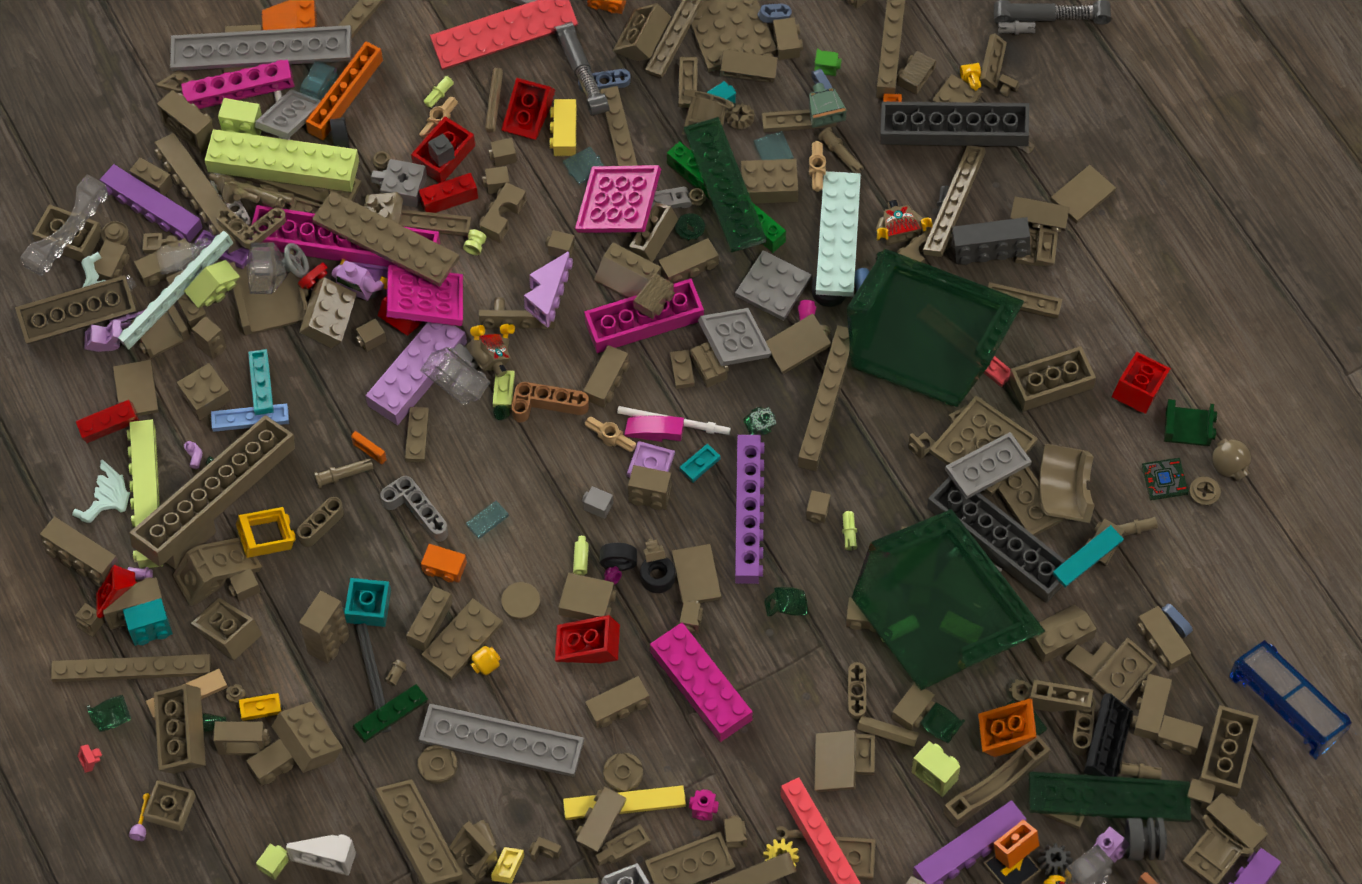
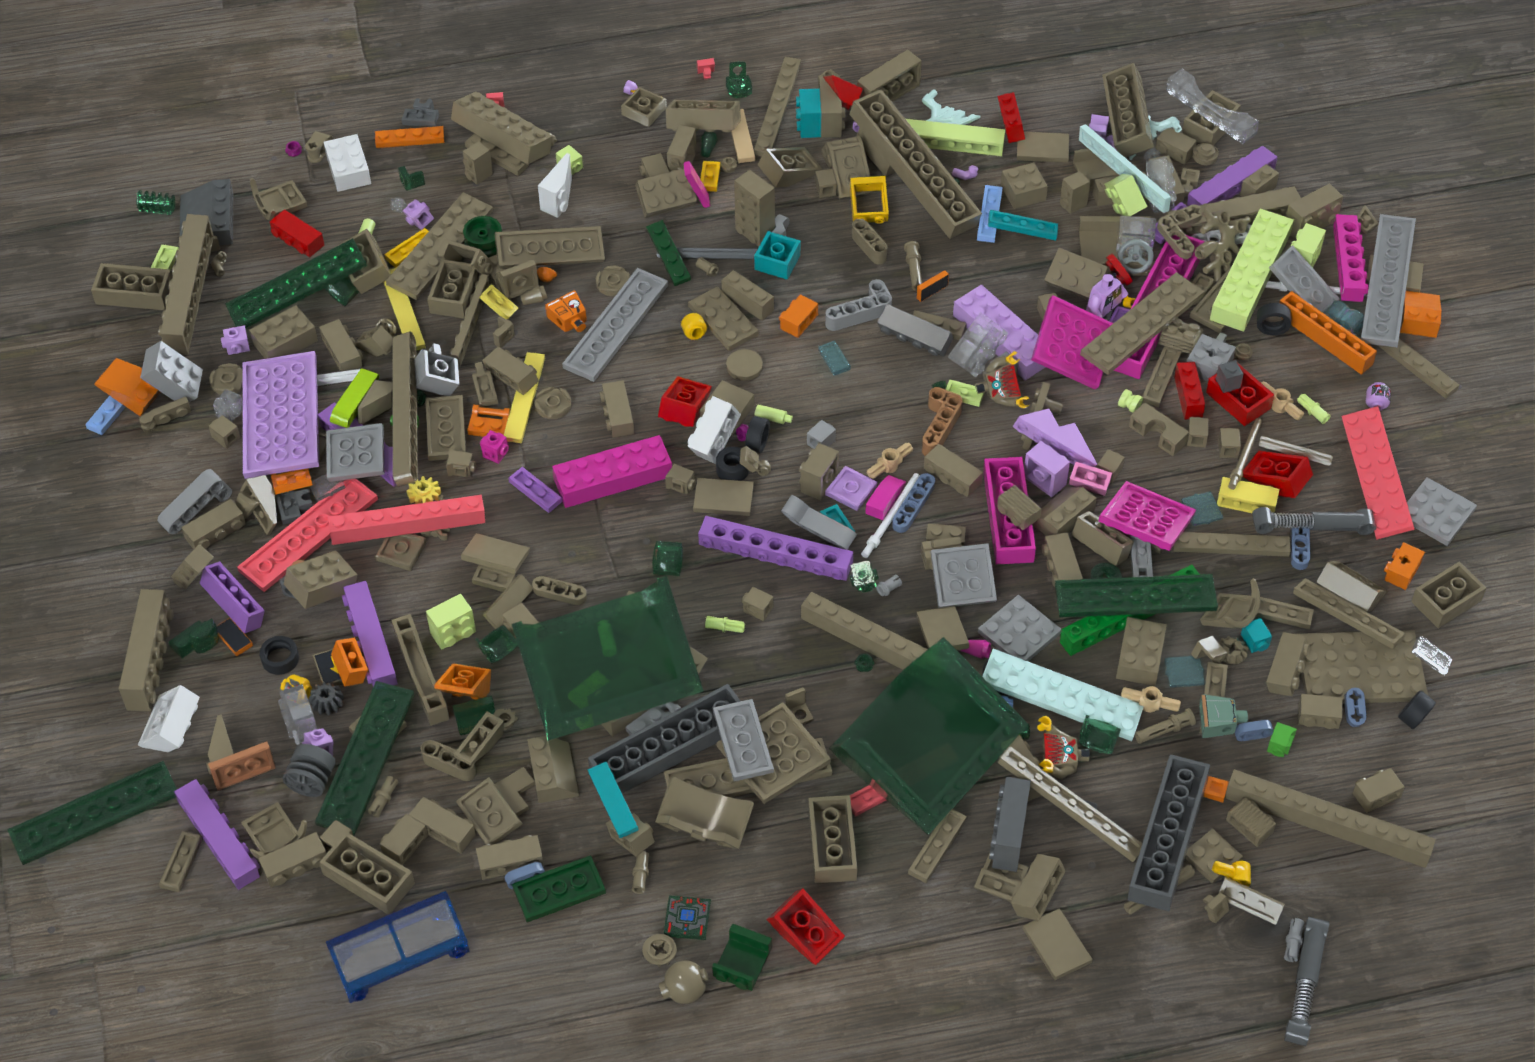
camera: 105 degrees right, 10 degrees down
black piece [1084,693,1133,784] -> none
none -> orange plate [467,405,511,437]
none -> medium lavender plate [509,467,562,513]
none -> dark green plate [512,855,606,923]
none -> orange animal [537,267,557,282]
none -> orange torso [545,290,587,332]
none -> dark pink tile [683,161,710,208]
none -> white brick [688,396,741,464]
none -> light grey beam [781,495,857,550]
none -> clear green plate [854,654,874,672]
none -> light grey pin [876,575,902,596]
none -> brick [877,304,953,357]
none -> sand blue beam [892,473,935,533]
none -> lavender brick [1024,441,1070,497]
none -> bright pink brick [1069,462,1112,496]
none -> clear green piece [1078,715,1121,754]
none -> dark tan panel [1191,636,1227,664]
none -> dark tan bar [1228,418,1262,490]
none -> lavender head [1366,382,1391,411]

